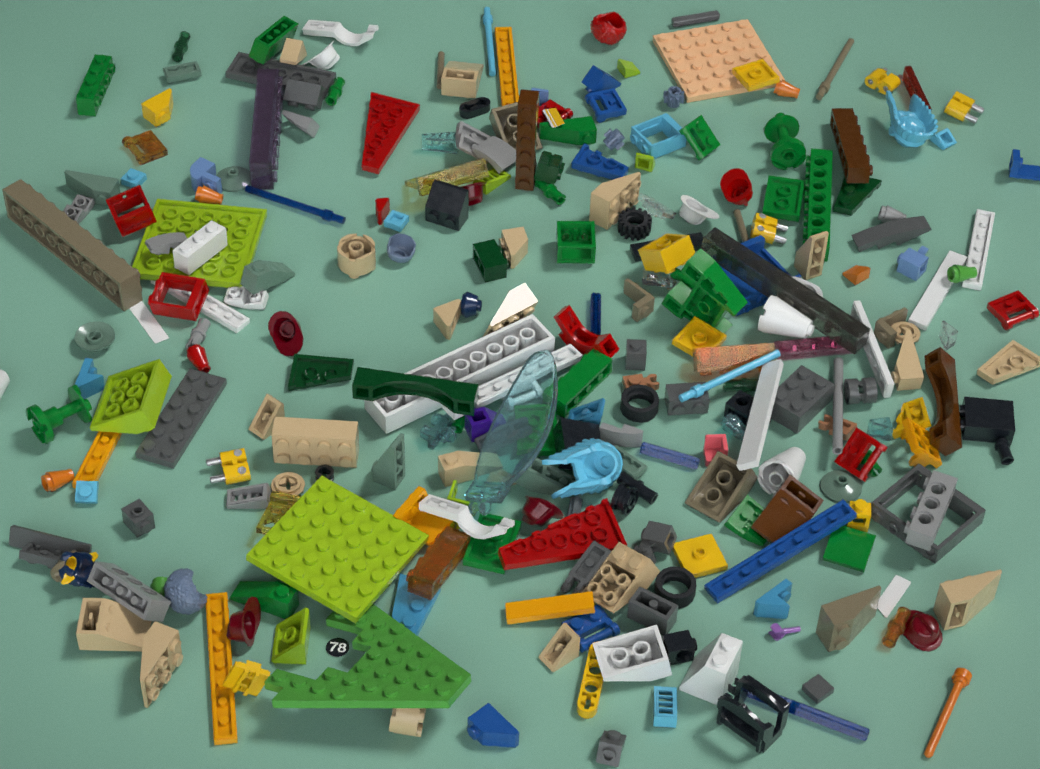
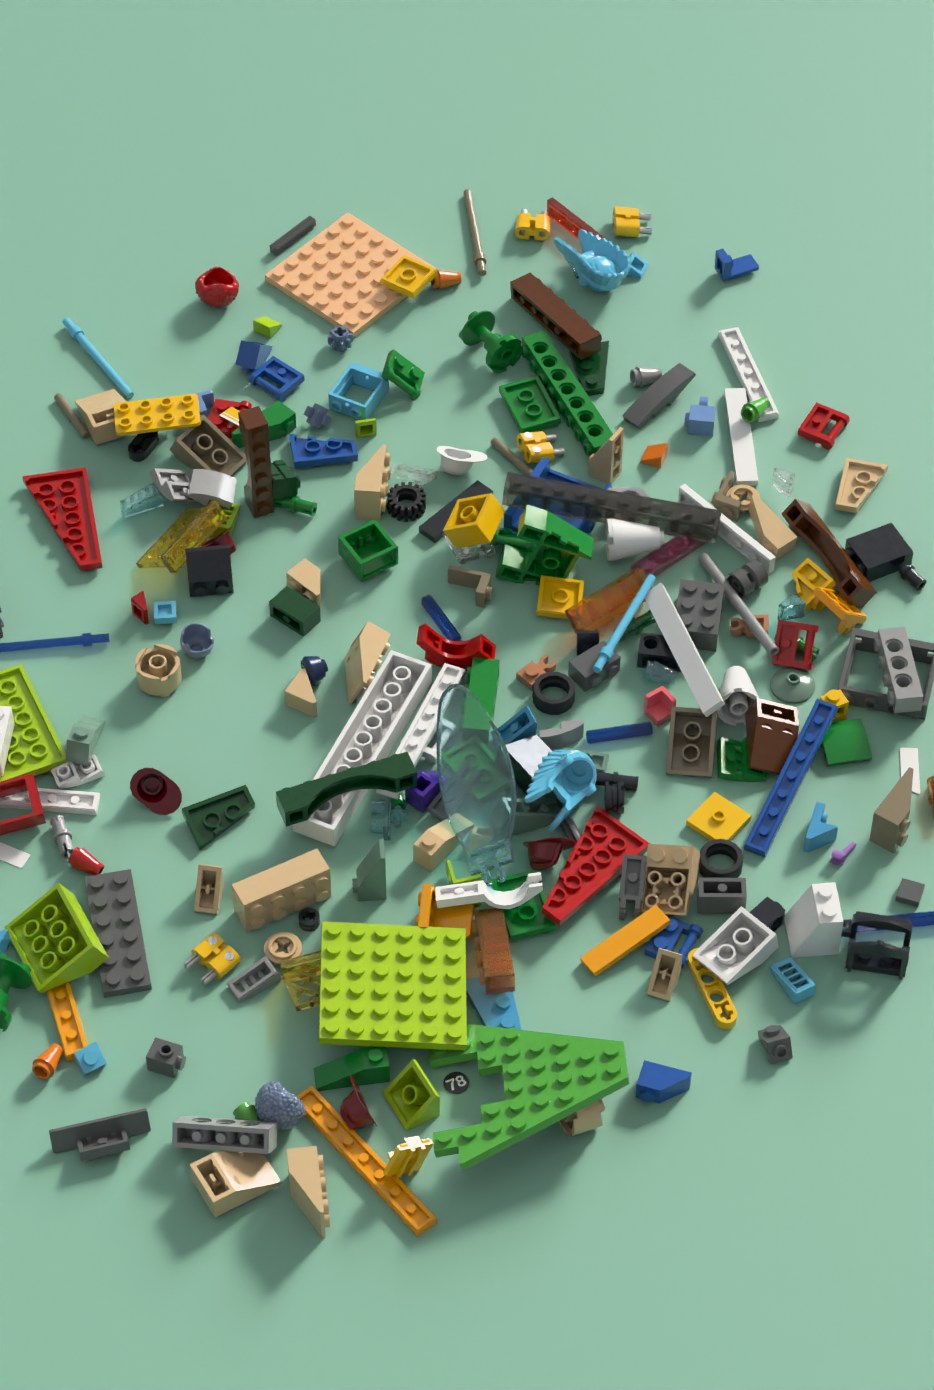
camera: 30 degrees left, 5 degrees up
dark blue hair [50,550,99,588] -> none
light orange tile [495,27,519,106] -> none
dark grey brick [625,339,647,371] -> none
dark grey brick [634,520,677,564] -> none
red piece [720,168,753,206] -> none
none -> yellow bracket [114,394,201,436]
none -> black slope [576,630,599,656]

